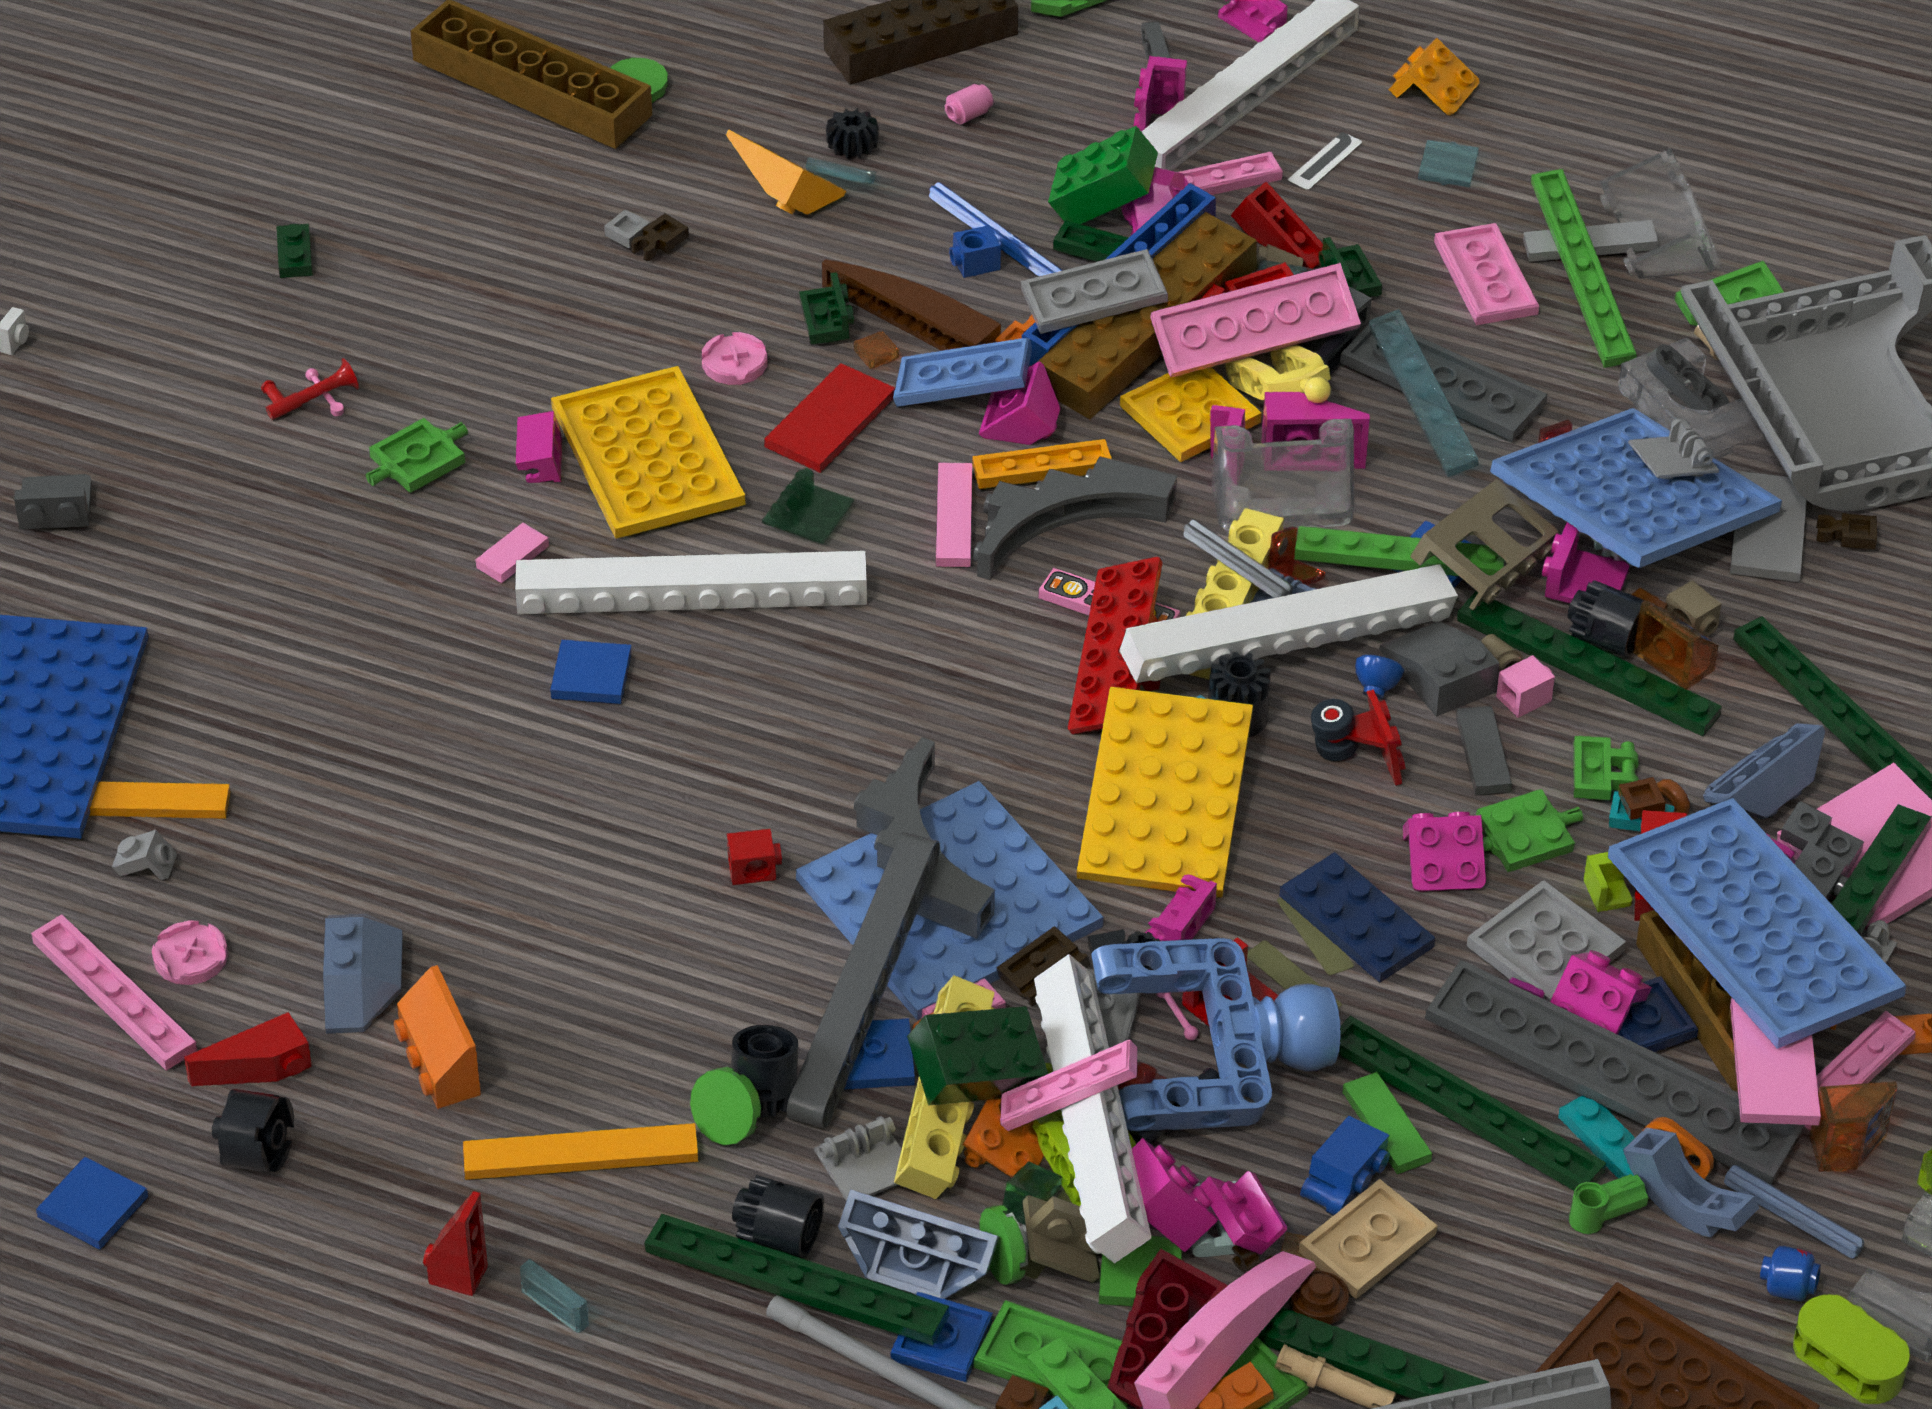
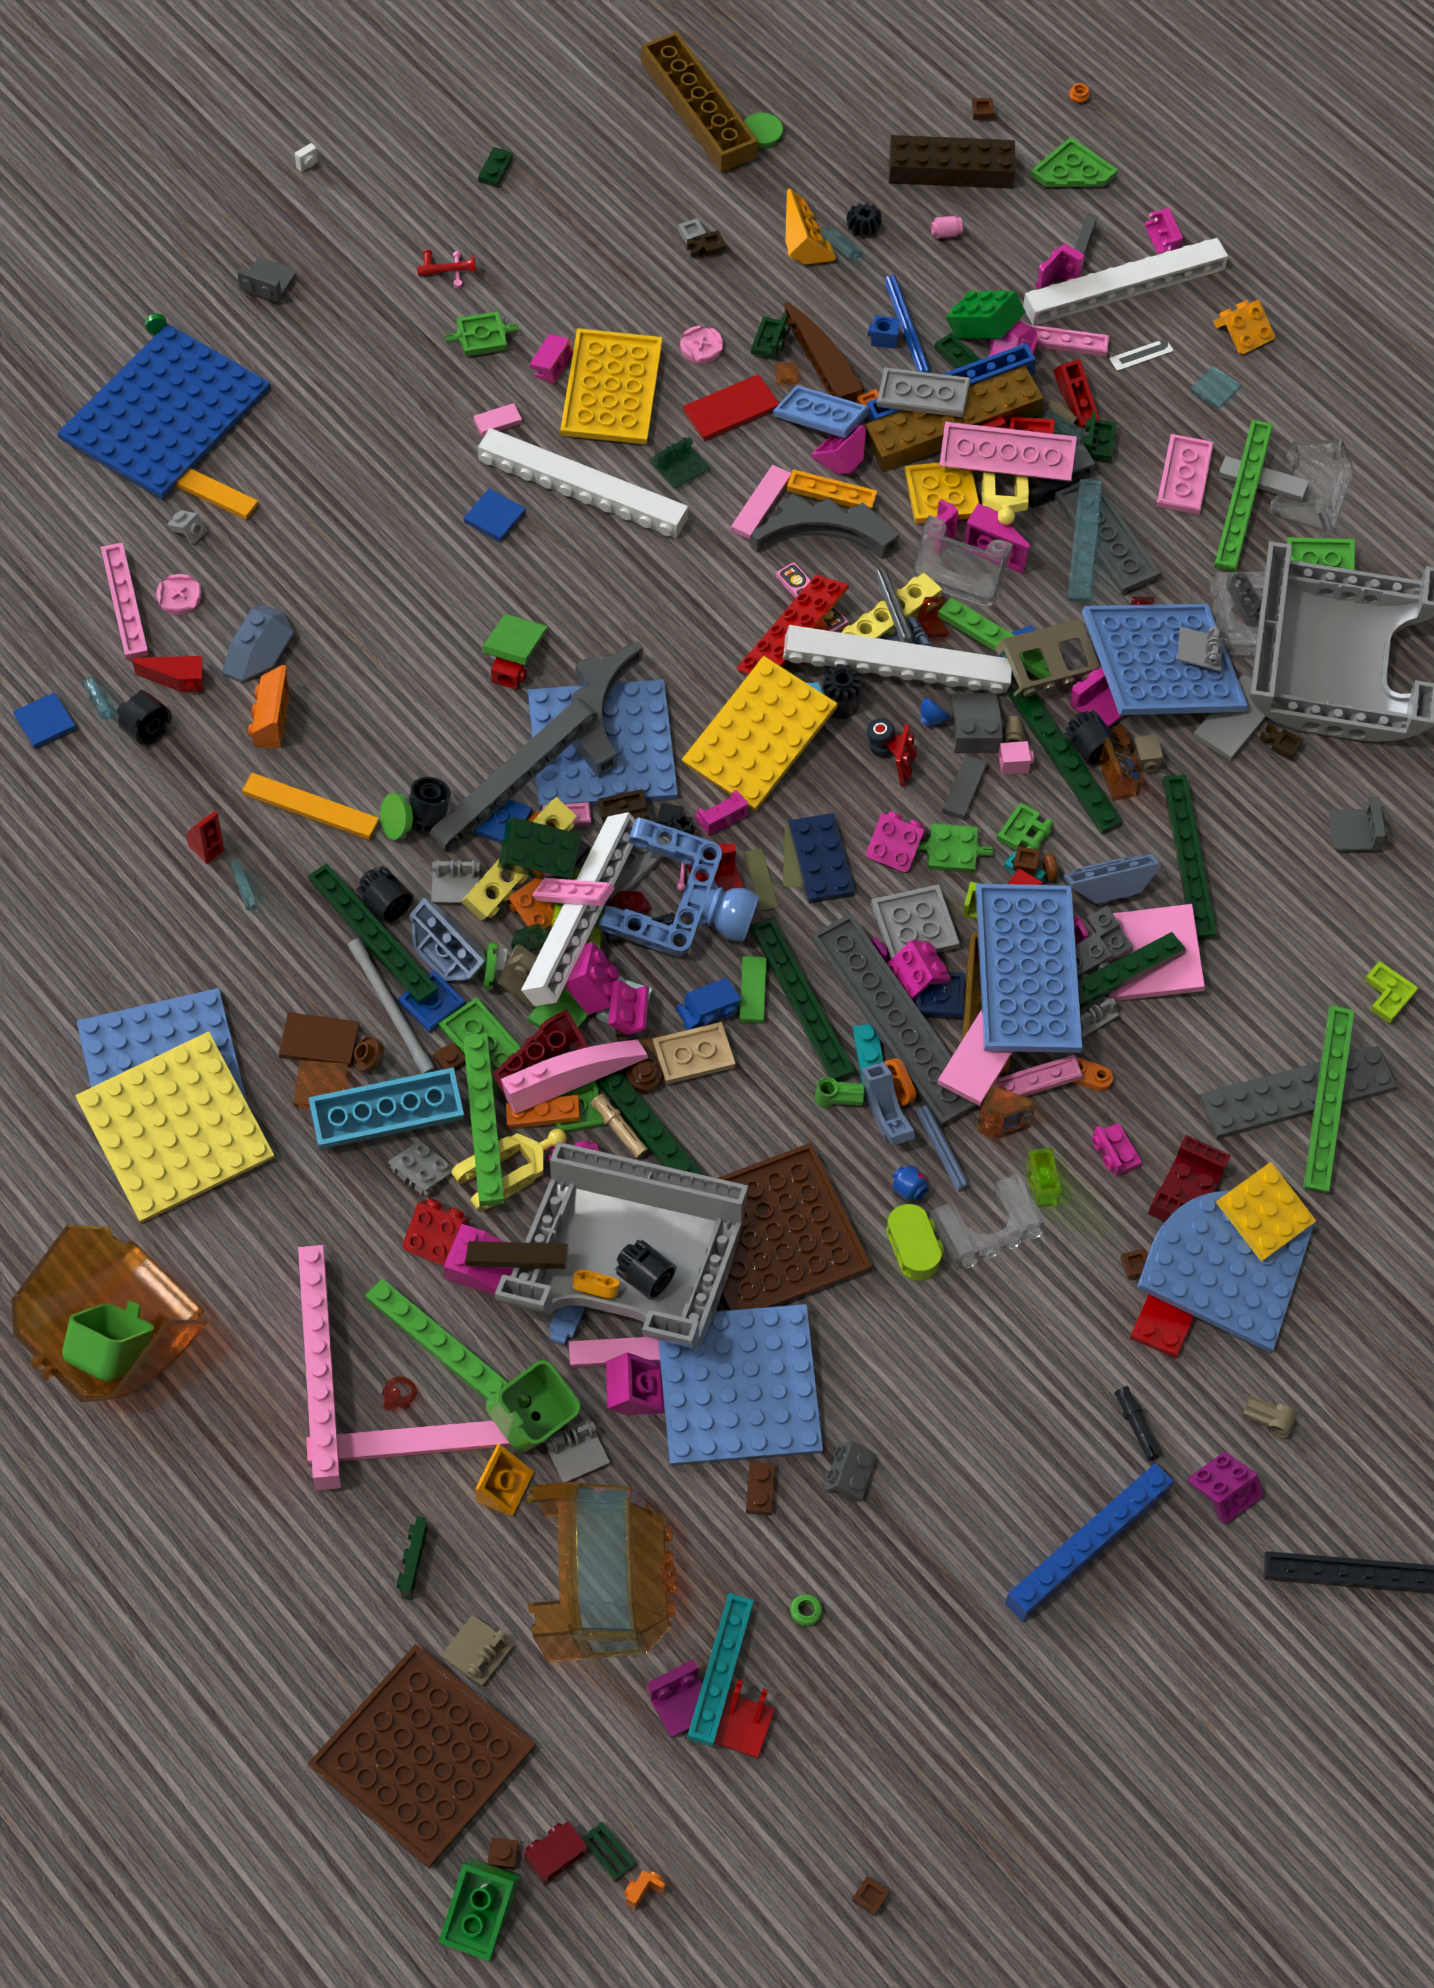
camera: 25 degrees right, 15 degrees up
none -> clear light blue pin [82,677,114,719]
none -> bright green tile [482,614,547,665]

